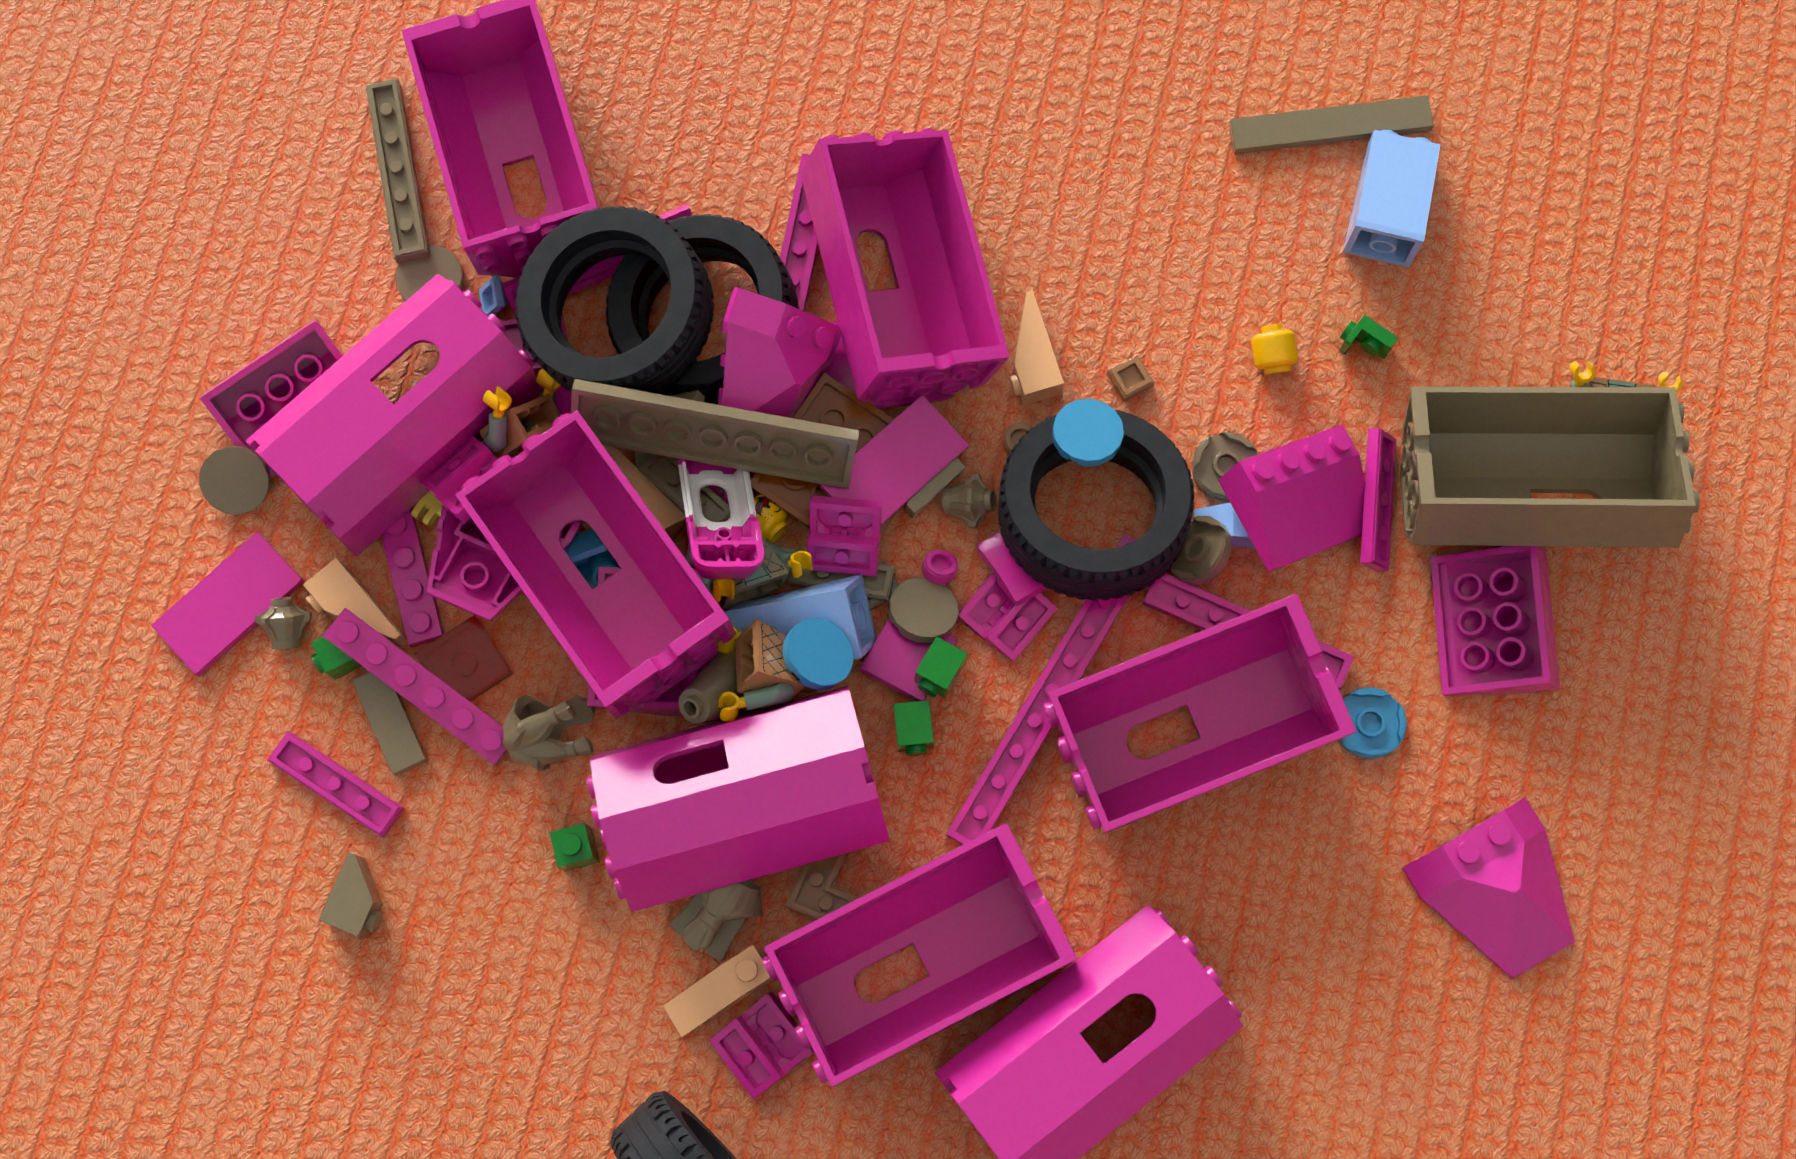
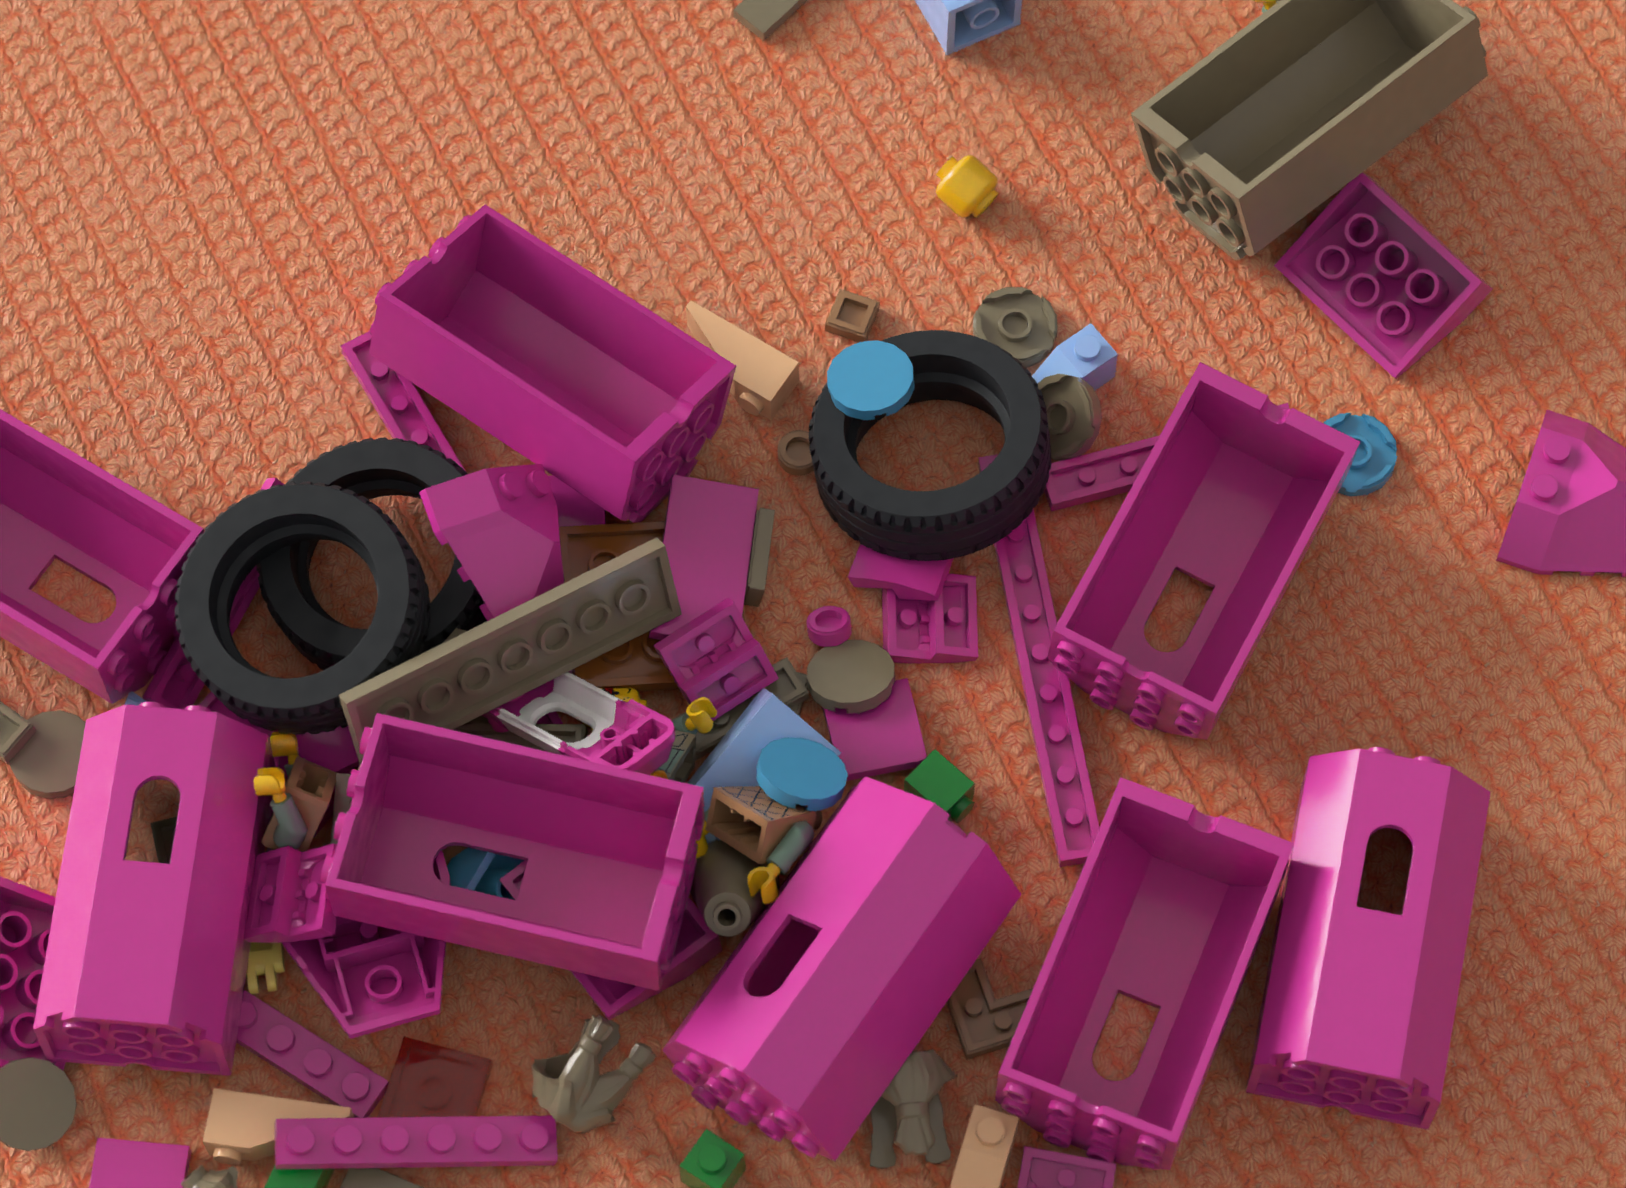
camera: 45 degrees left, 10 degrees down
green brick [914,636,968,698] -> none
dark tan rock [942,474,996,528] -> none
dark pink slope [1218,425,1365,572] -> none
green bracket [1339,315,1398,359] -> none
dark pink tile [1360,428,1396,572] -> none

